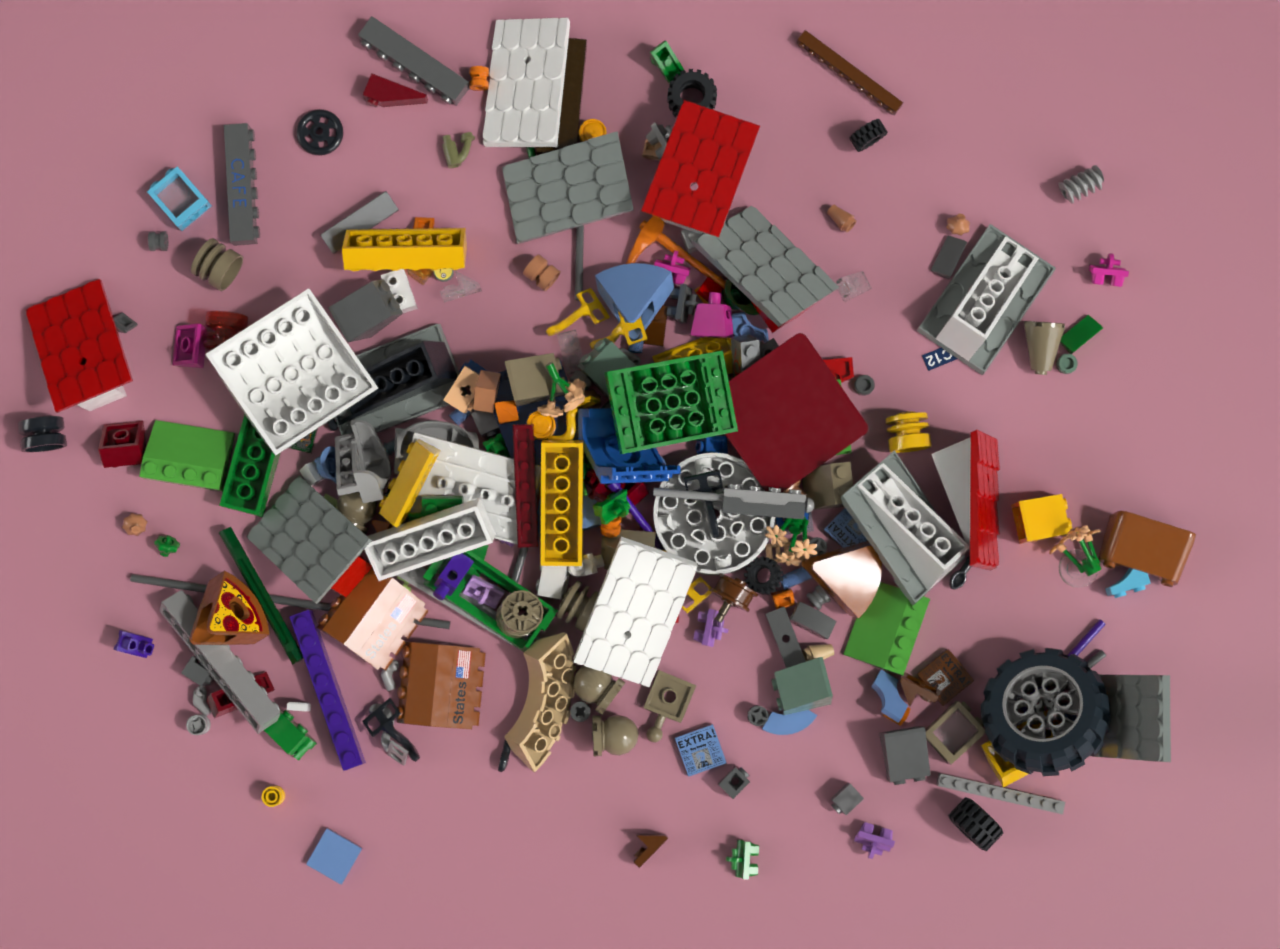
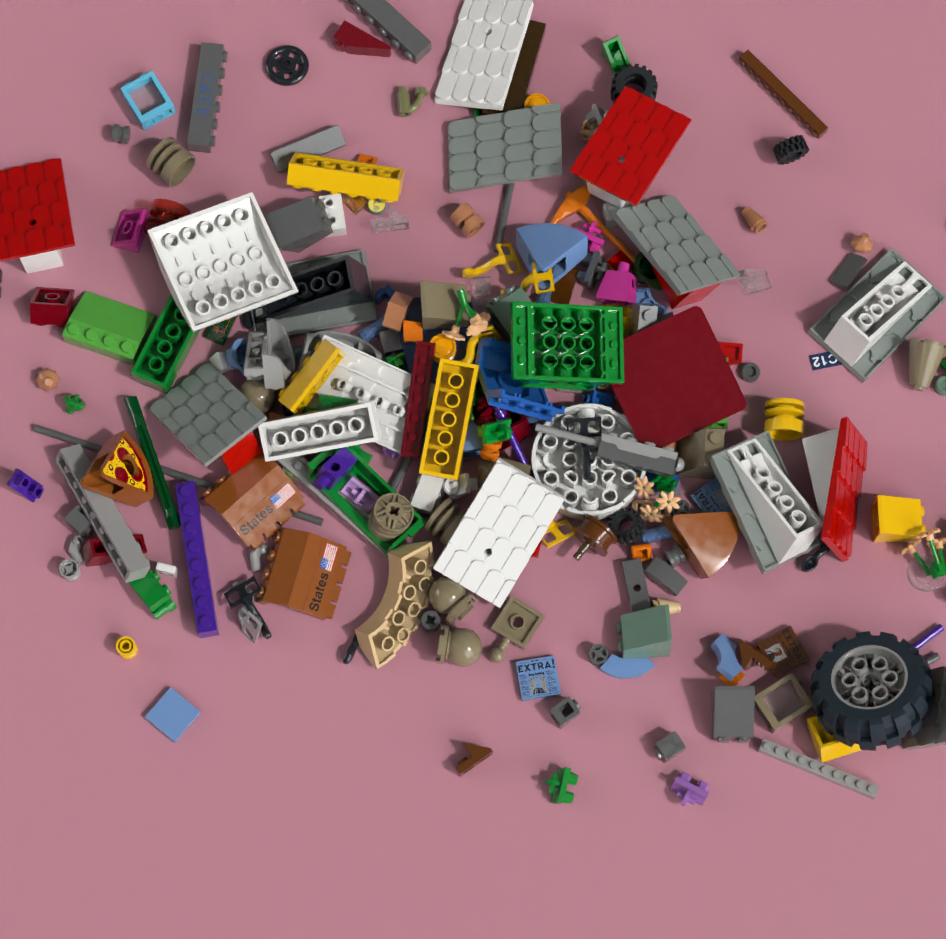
camera: 10 degrees right, 10 degrees down
dark grey slope [114,312,138,333] -> none
light nougat brick [443,366,479,413] -> none
orange wheel [469,66,489,91] -> none
medium lavender hips [693,609,729,647] -> none
bright green slope [843,582,930,676] -> none
black tyre [948,797,1004,851] -> none

